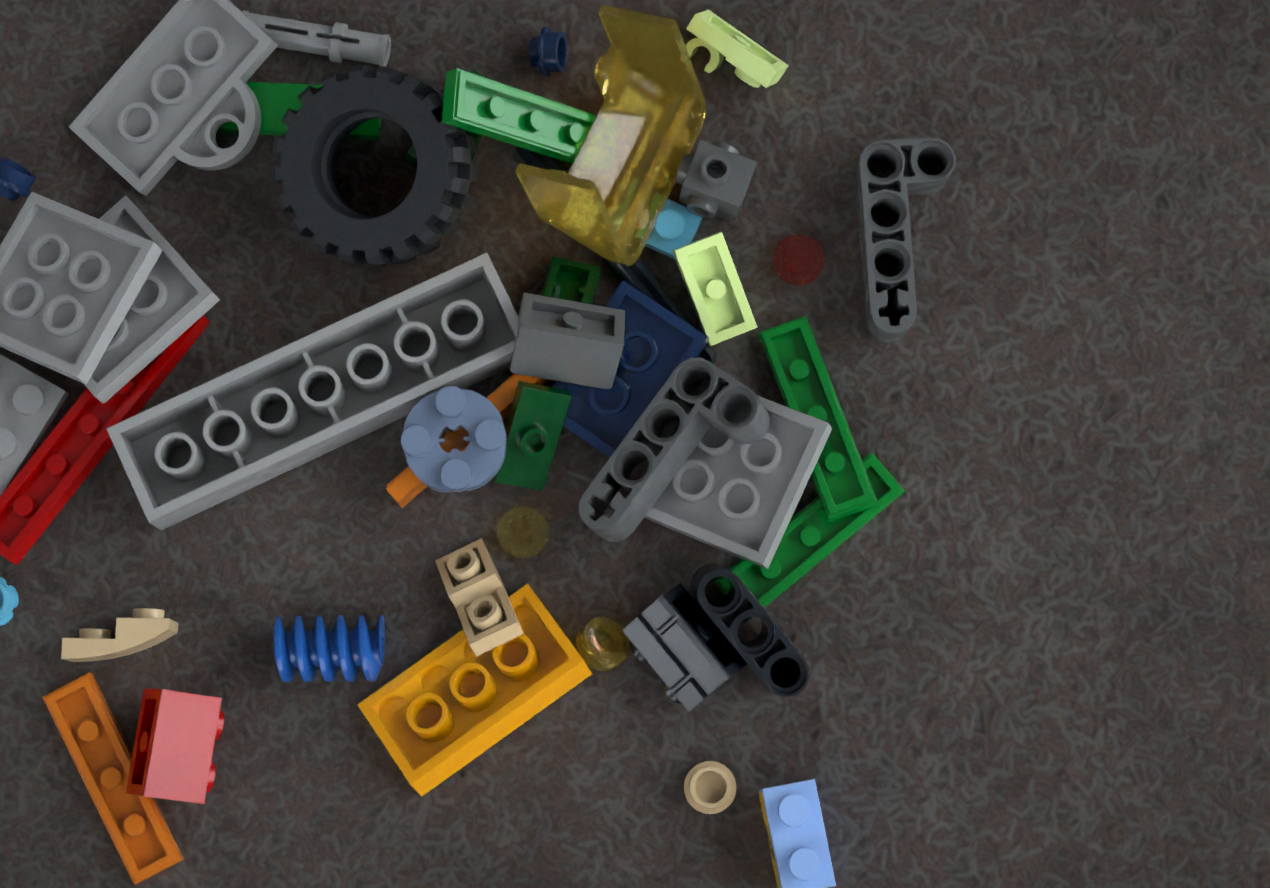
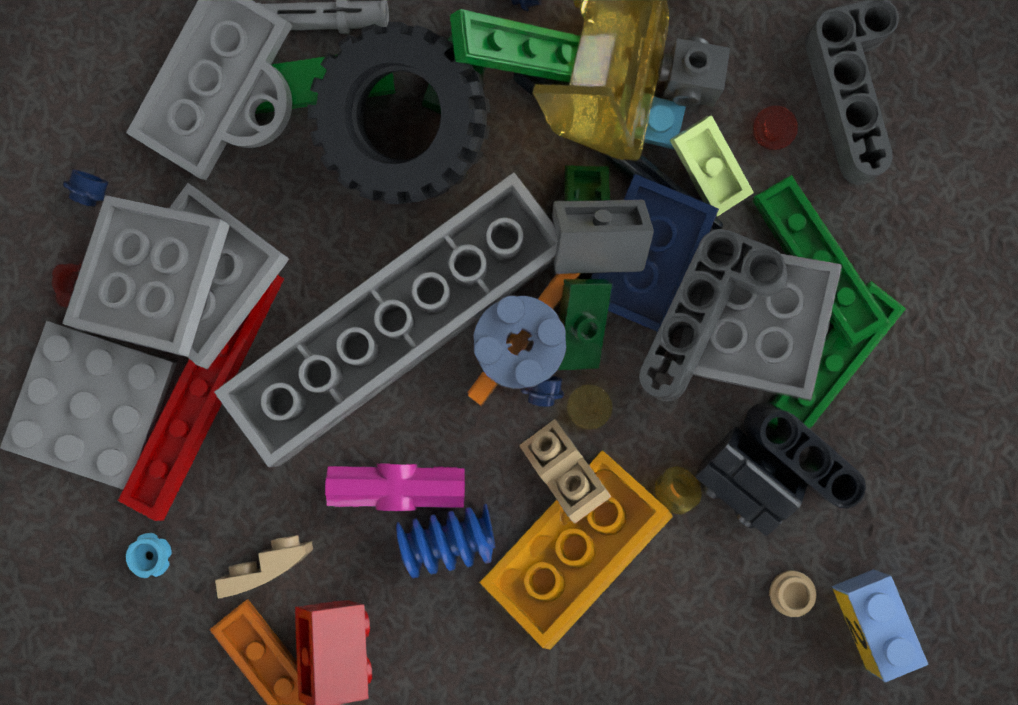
camera: 10 degrees left, 5 degrees up
none -> dark pink piece [325,463,465,511]
none -> dark blue plate [520,375,564,407]

